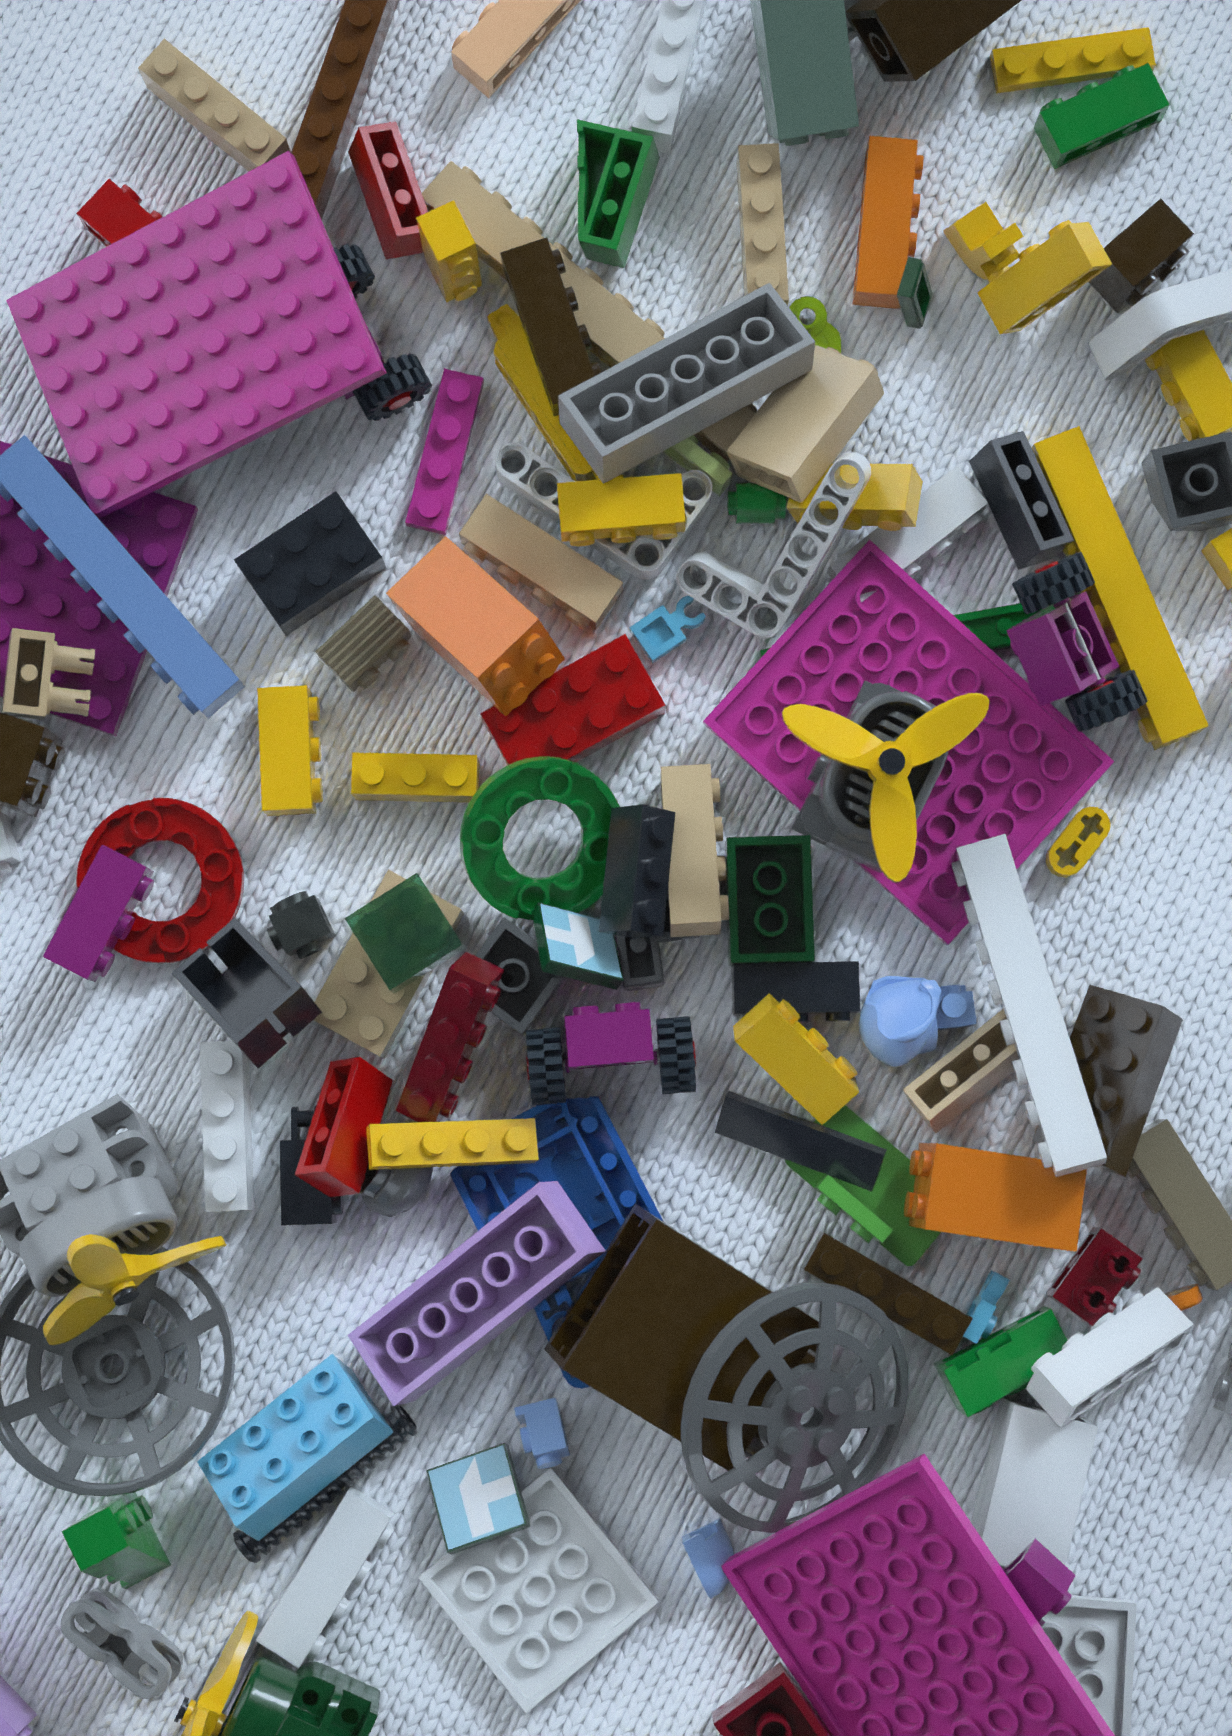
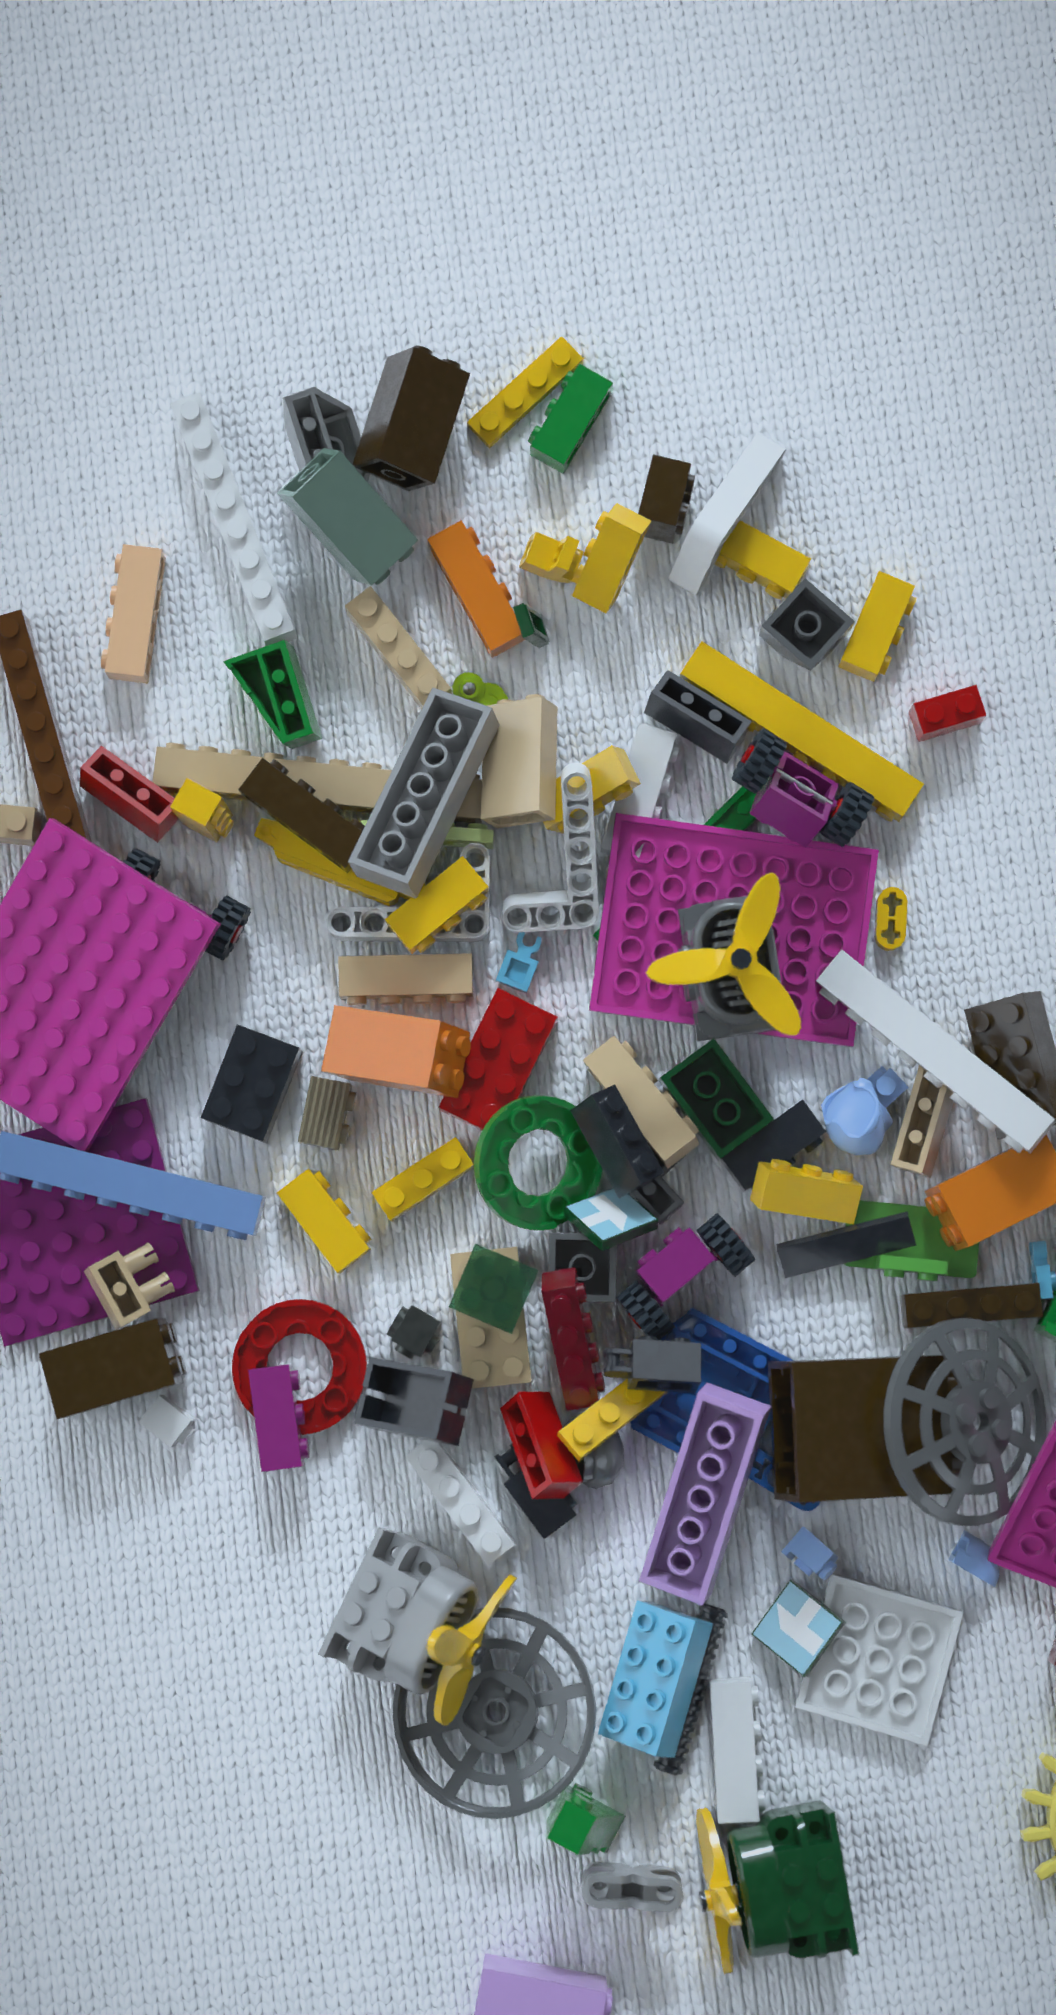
camera: 30 degrees left, 0 degrees up
dark pink plate [405,368,484,535] -> none
green brick [727,483,786,524] -> none
none -> black brick [603,1336,701,1393]

